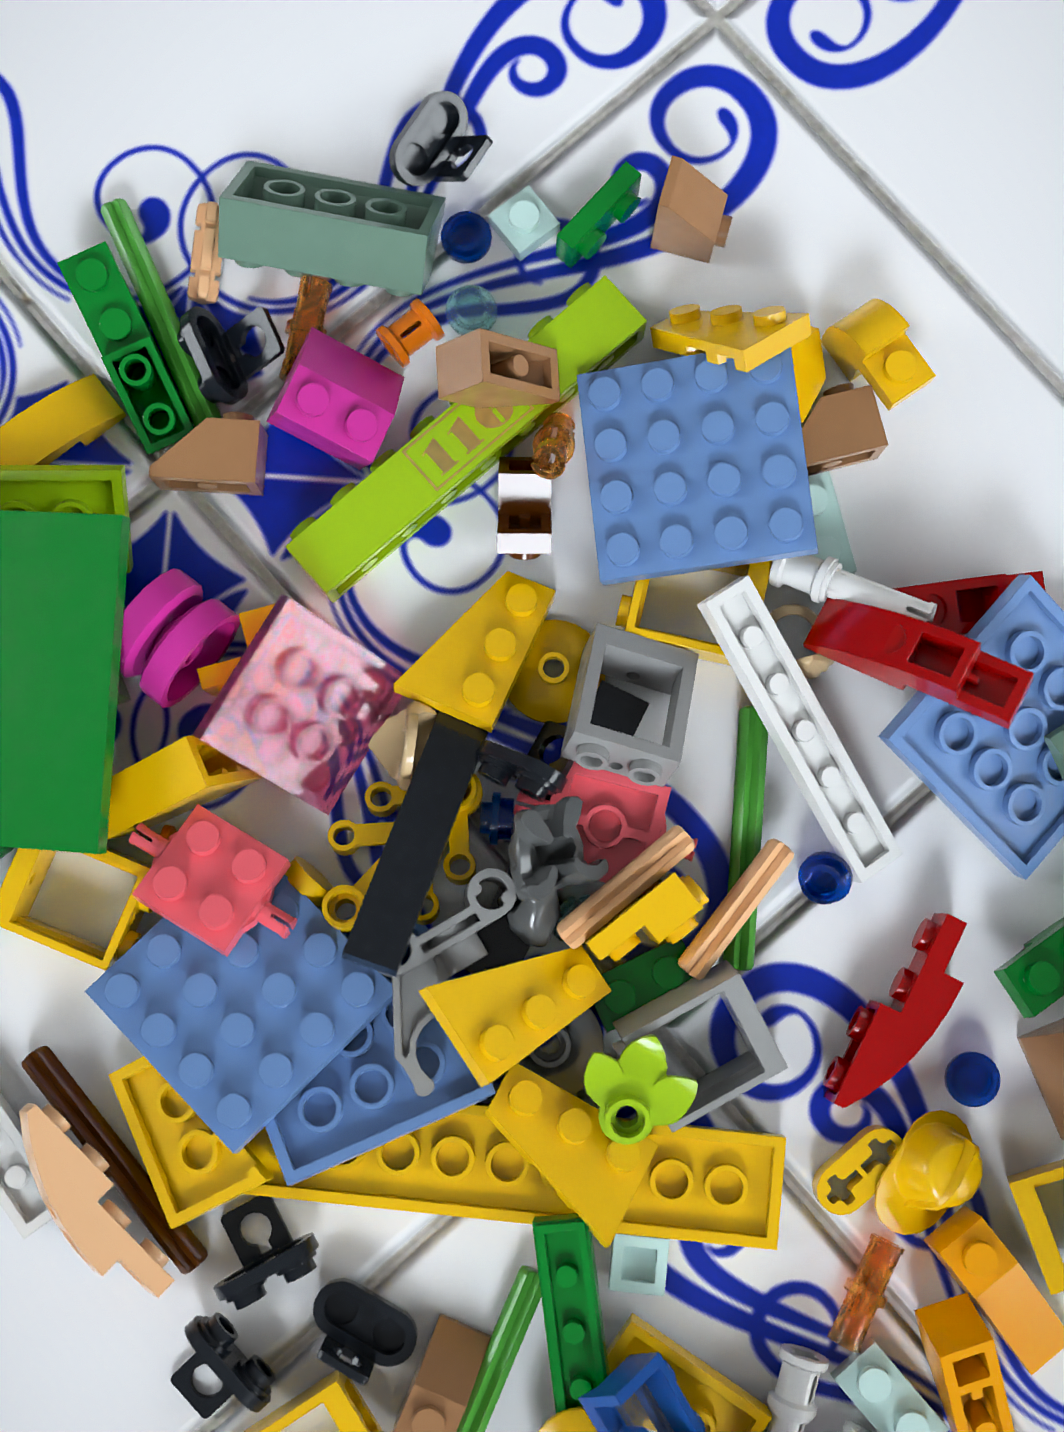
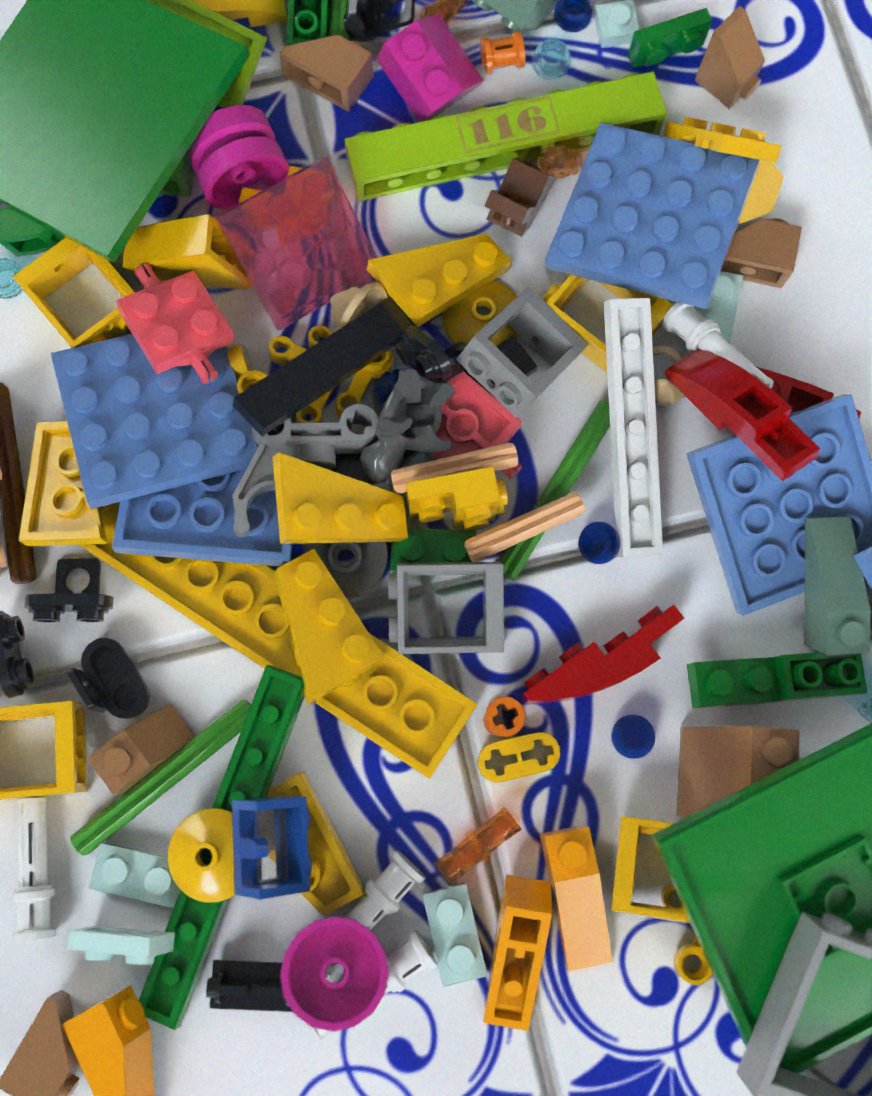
camera: 25 degrees right, 5 degrees down
medium nougat slope [435,328,560,408] -> none
lime plate [584,1034,698,1144] -> none
light aqua plate [608,1233,670,1296] -> none
yellow brick [821,298,936,411] -> none
yellow piece [874,1110,983,1235] -> none
none -> orange bush [483,696,525,739]

